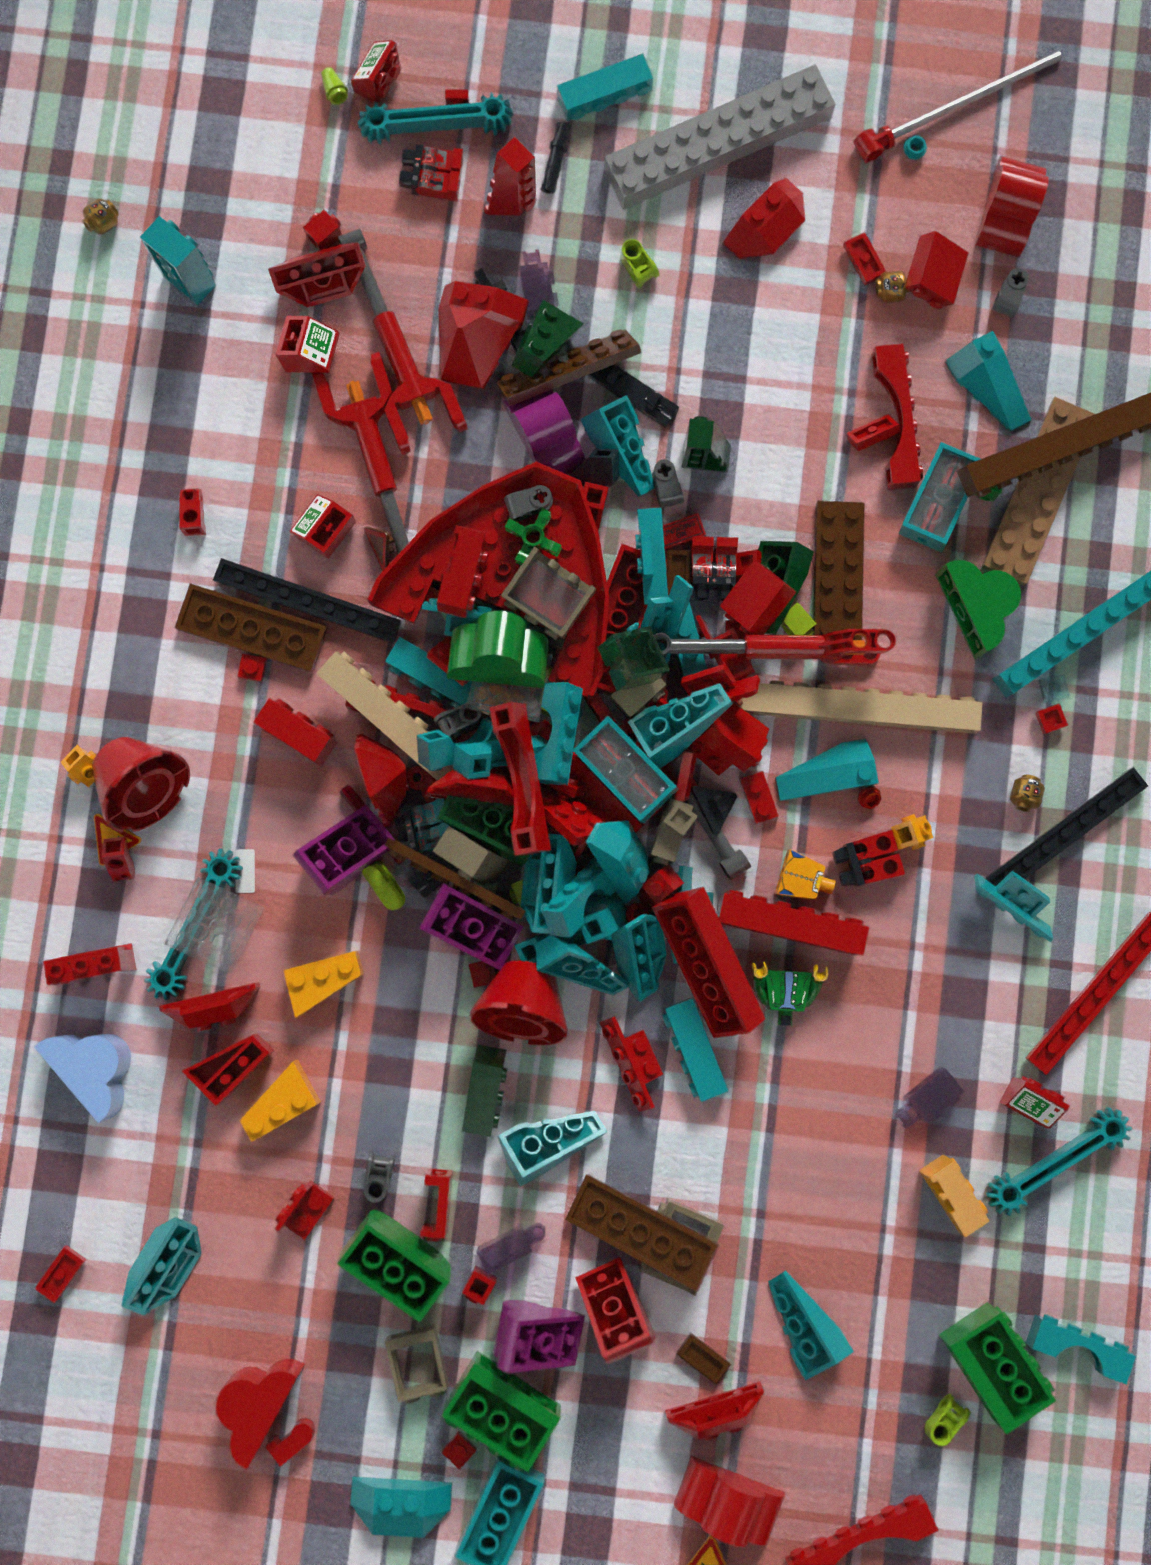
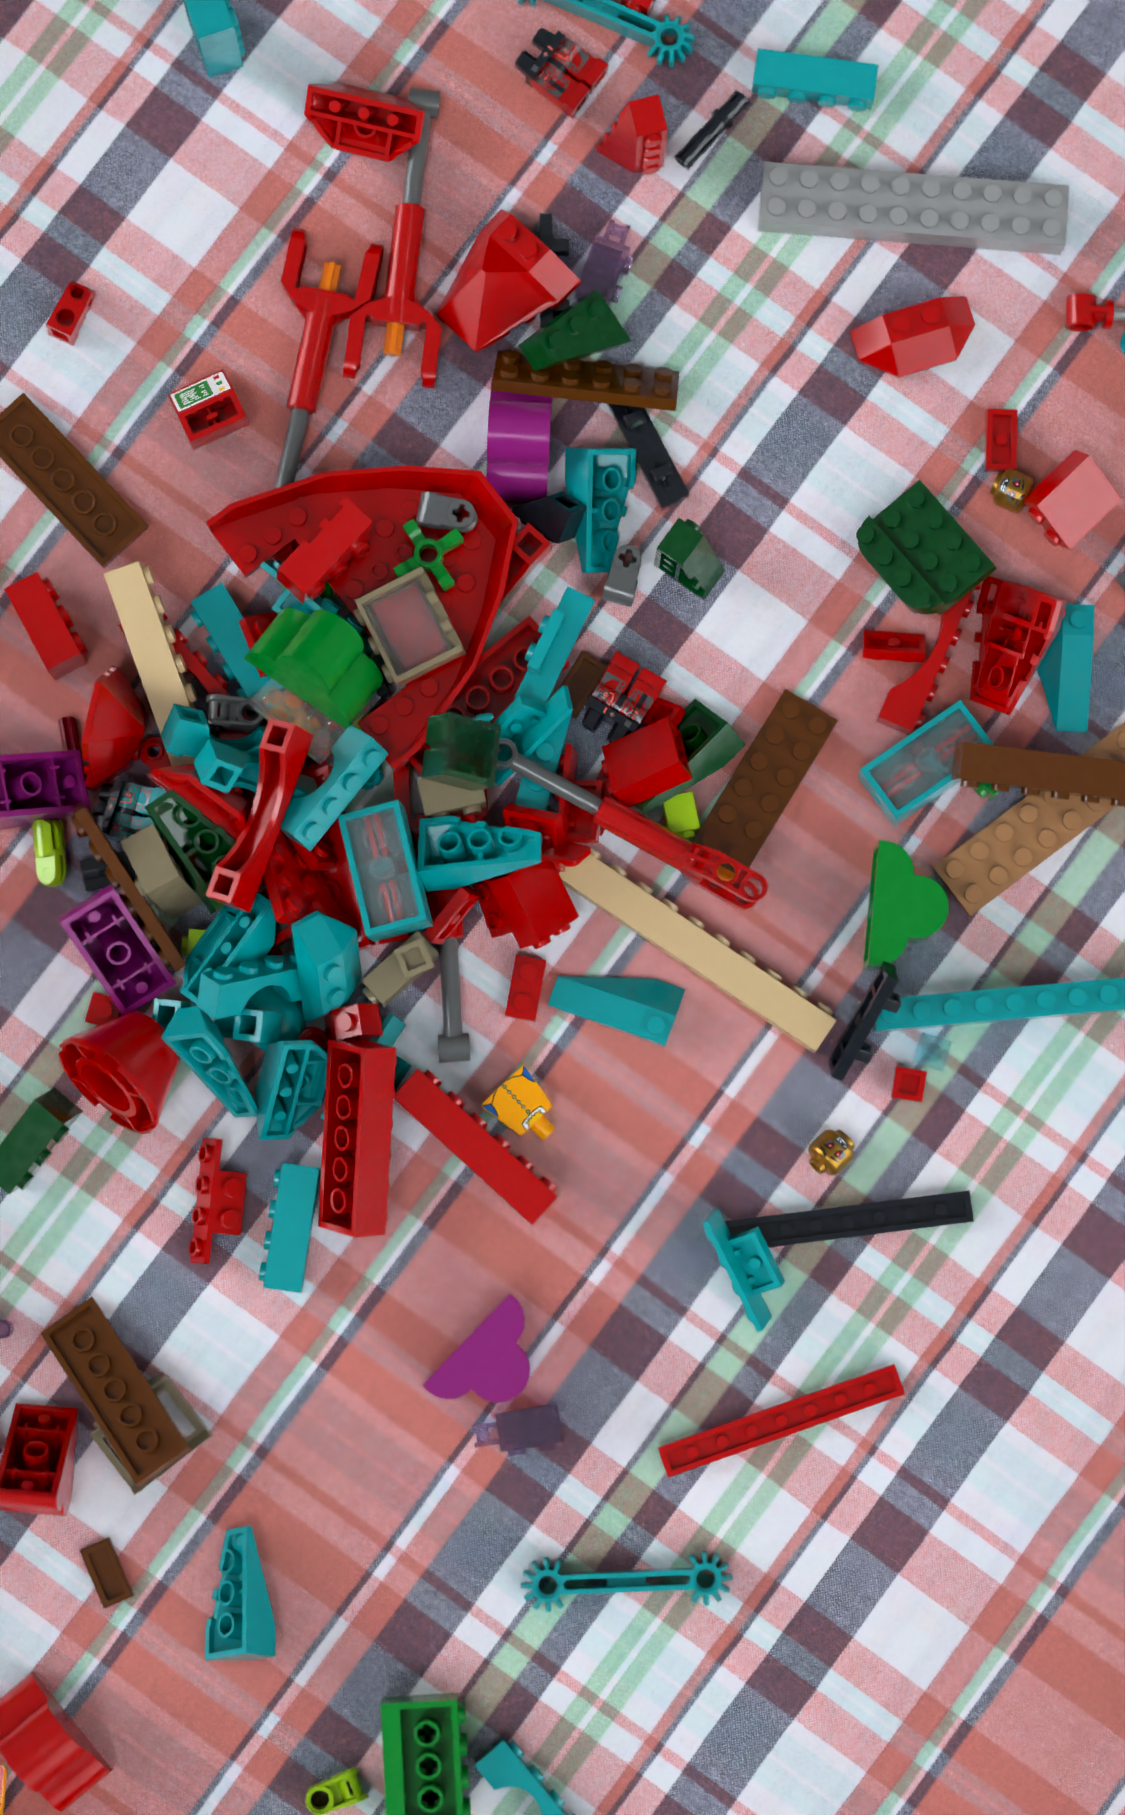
camera: 30 degrees right, 0 degrees up
black plate [213,558,402,644] -> none
red plate [237,654,267,683] -> none
red slope [275,316,340,373] -> none
red brick [303,209,342,251] -> none
reddish brown piece [364,526,395,571] -> none
teal wedge [498,1111,608,1187] -> none
lime piece [620,239,660,288] -> none
red tile [663,513,706,551] -> none
red wedge [665,1381,764,1440] -> none
black piece [691,786,737,835] -> none
green torso [751,961,828,1026] -> none
red hips [832,830,905,887] -> none
red plate [857,785,881,809] -> none
light orange brick [891,814,933,850] -> none
light orange wedge [919,1155,990,1238] -> none
slope [999,1076,1070,1129] -> none
none -> magenta brick [422,1293,530,1403]
none -> black hinge [828,961,902,1081]
none -> dark green plate [856,479,997,615]
none -> red wedge [970,575,1068,715]

